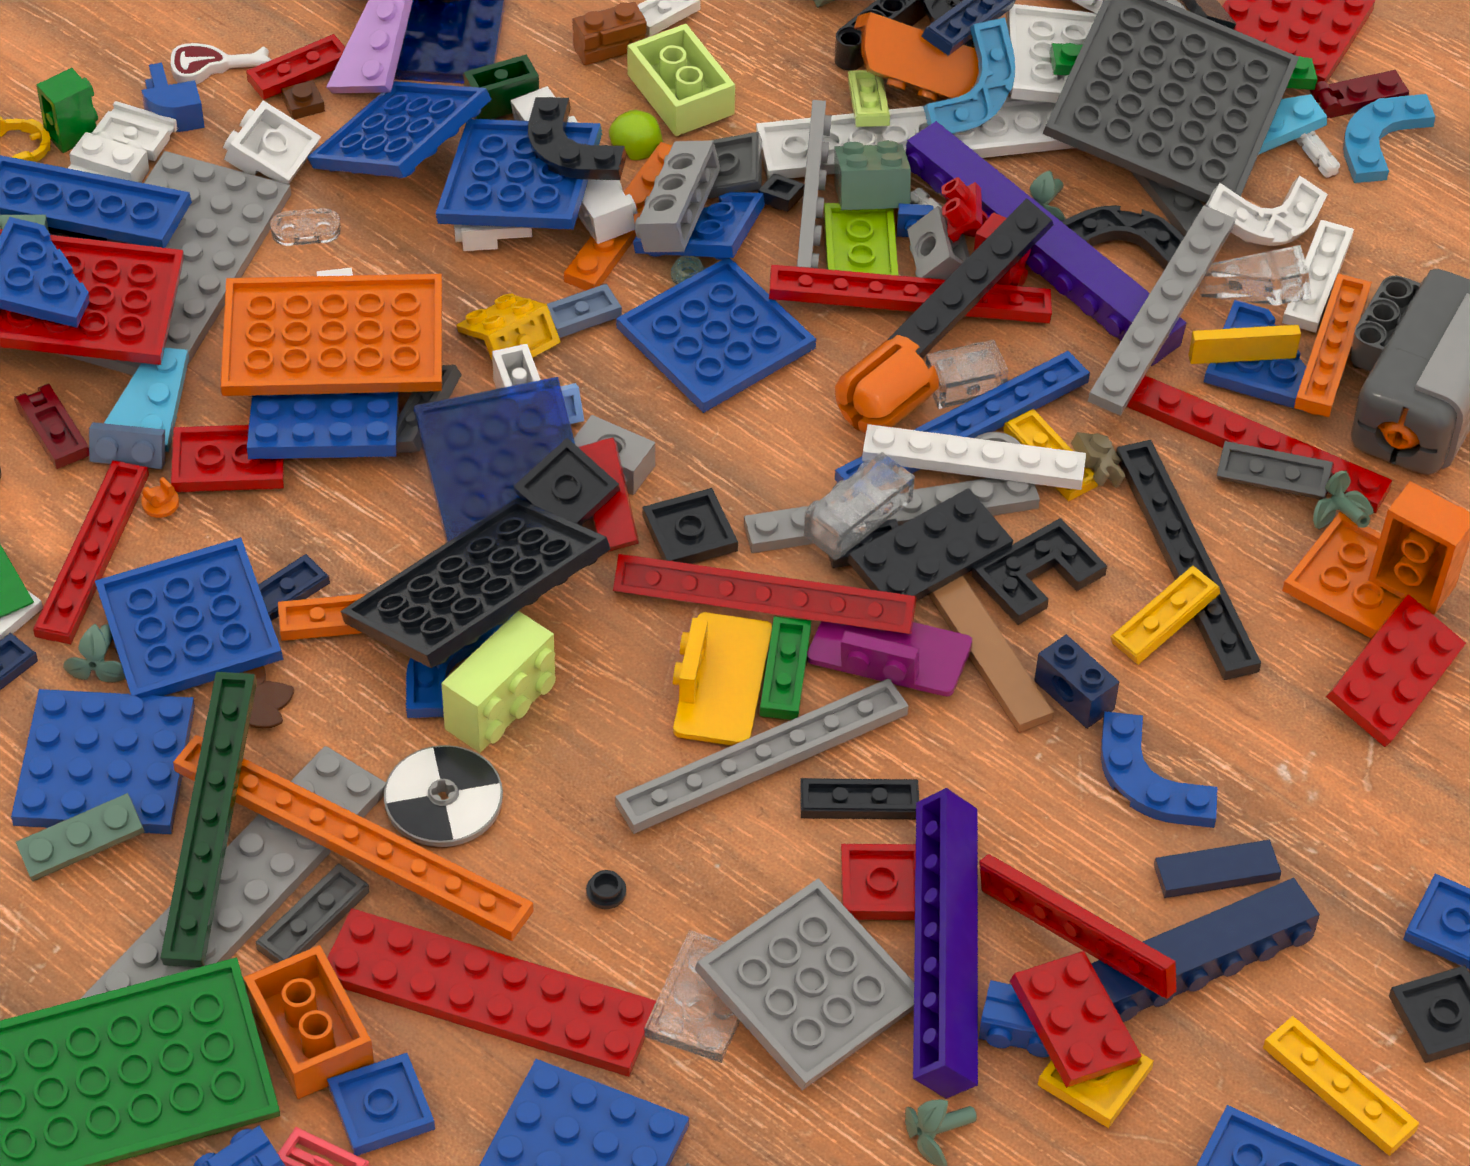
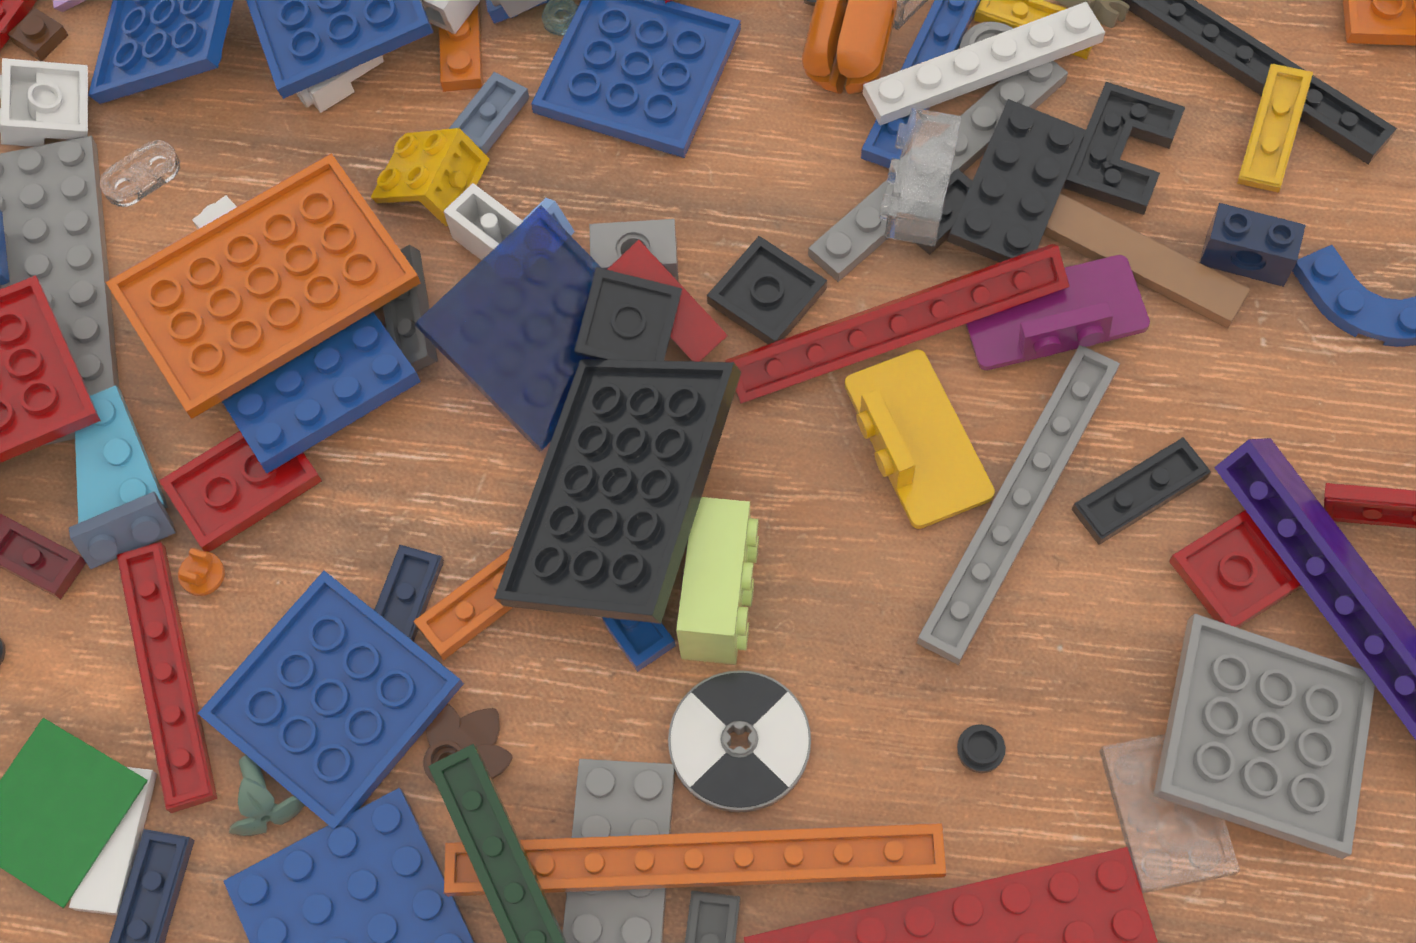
camera: 25 degrees left, 15 degrees up
green plate [760,616,812,720] -> none

